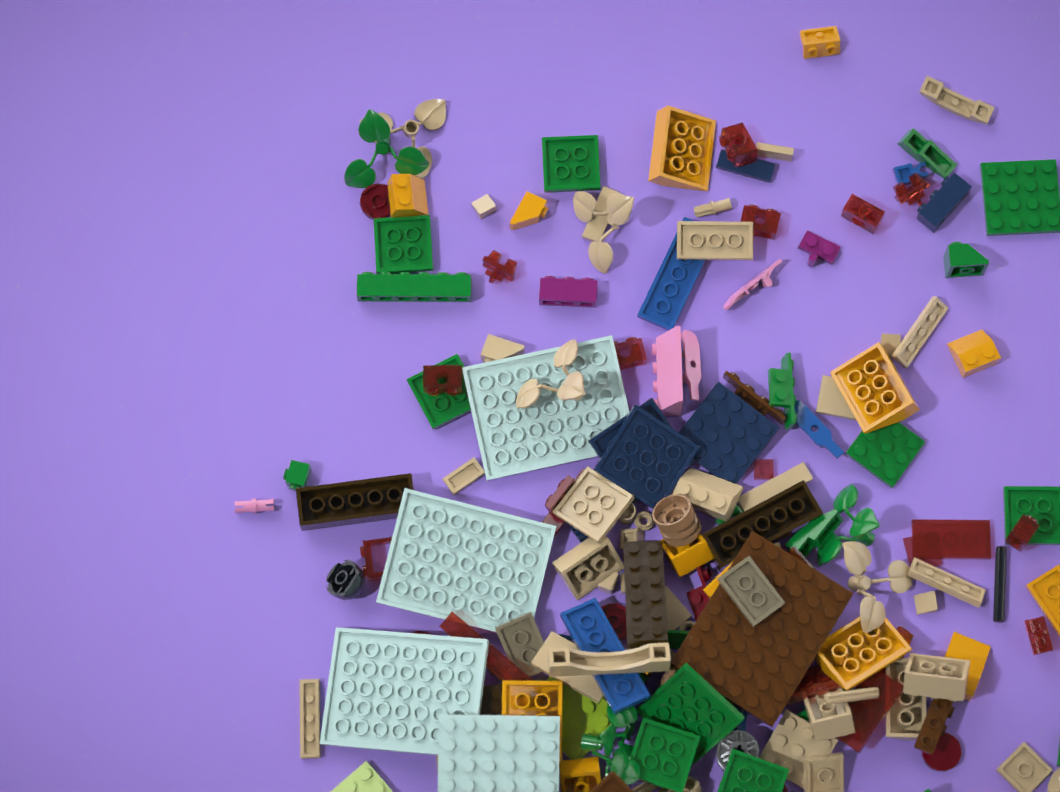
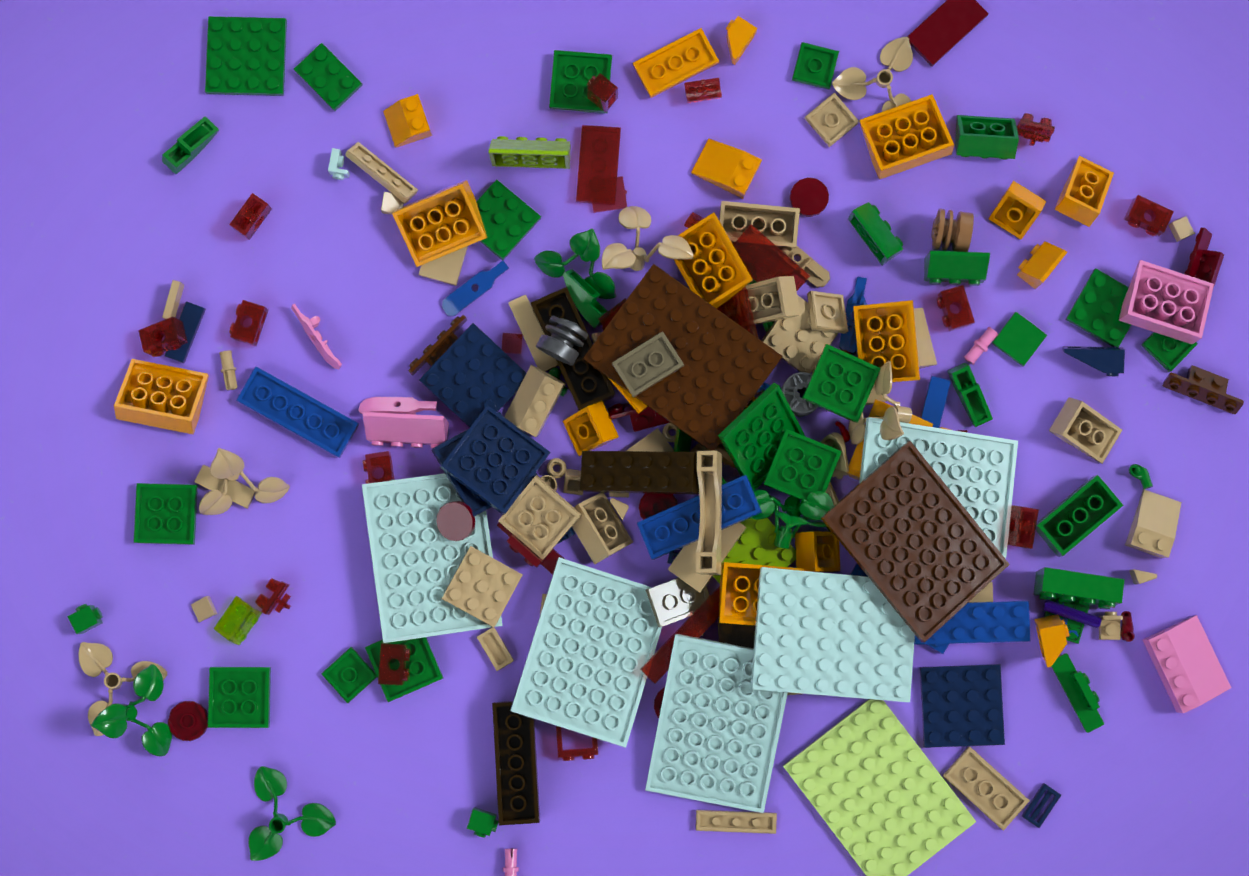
camera: 90 degrees left, 10 degrees up
black cylinder [326,560,365,600] -> none
green brick [356,272,472,302] -> none
light orange slope [387,174,428,217] -> none
tan slope [481,334,525,363] -> none
light orange slope [510,191,549,230] -> none
tan plant [516,339,586,409] -> none
magenta brick [539,276,597,308] -> none
medium nougat wheel [652,494,702,547] -> none
tan tile [677,221,753,260] -> none
green bracket [768,353,797,430] -> none
magenta plate [798,230,841,267] -> none
light orange bracket [800,26,840,59] -> none
tan axle [824,687,879,704] -> none
blue plate [893,163,928,187] -> none
clear red hips [893,172,930,206] -> none
tan slope [903,653,970,702] -> none
tan tile [907,557,986,608] -> none
tan slope [914,591,938,615] -> none
reddish brown bracket [914,698,955,755] -> none
dark blue brick [916,172,972,233] -> none
tan slope [919,76,995,124] -> none
green slope [943,242,989,278] -> none
black axle [993,546,1007,623] -> none
none -> green brick [67,604,103,634]
none -> clear neon green bracket [214,596,262,645]
none -> green plant [249,766,336,861]
none -> green plate [294,43,363,111]
none -> green tile [321,647,377,703]
none -> light aqua bracket [328,148,350,180]
none -> tile [436,501,476,541]
none -> tan plate [441,546,523,628]
none -> lime slope [489,136,571,169]
none -> flat silver wheel [536,316,588,366]
none -> tan piece [775,245,830,288]

